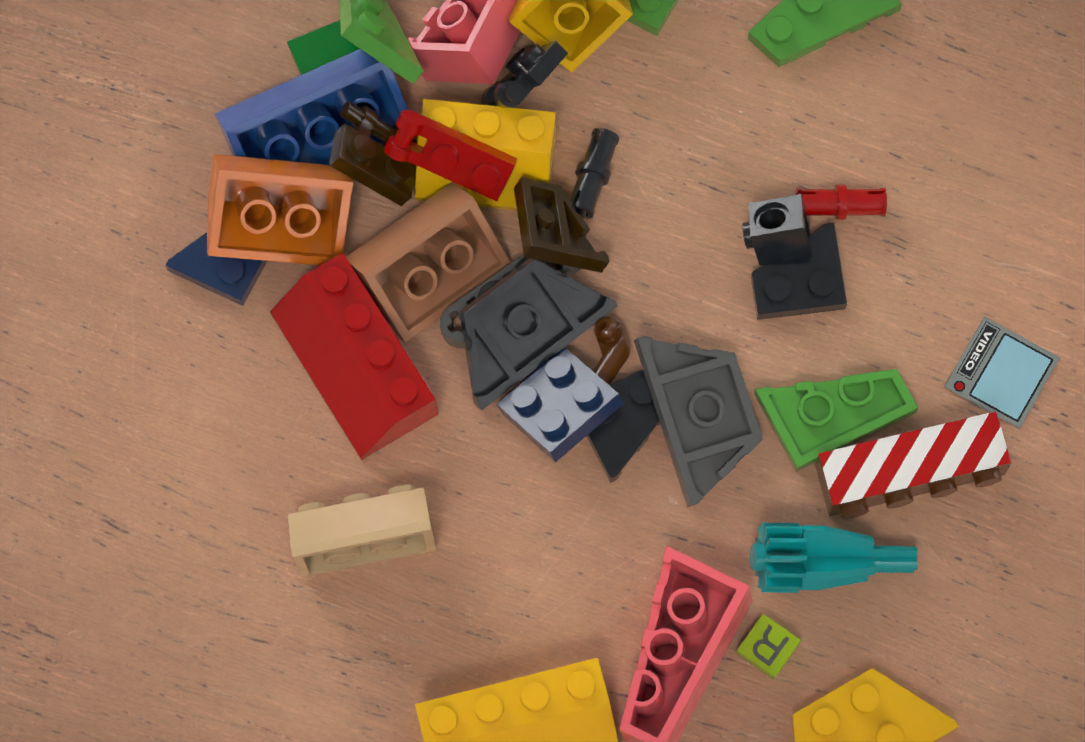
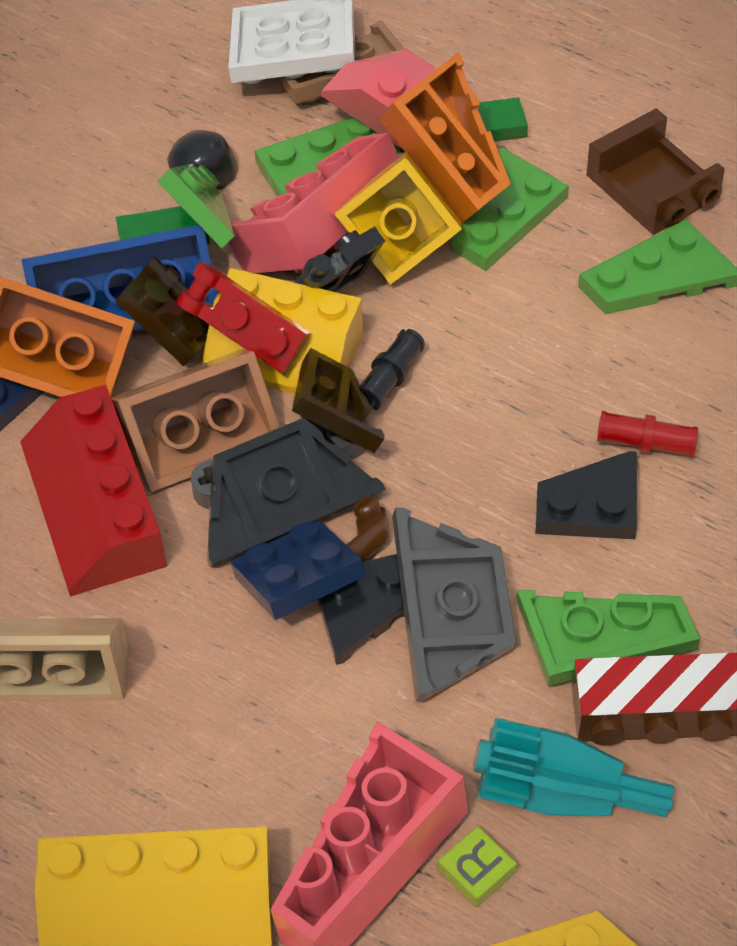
camera: 10 degrees right, 20 degrees down
black brick [742,194,812,265] -> none

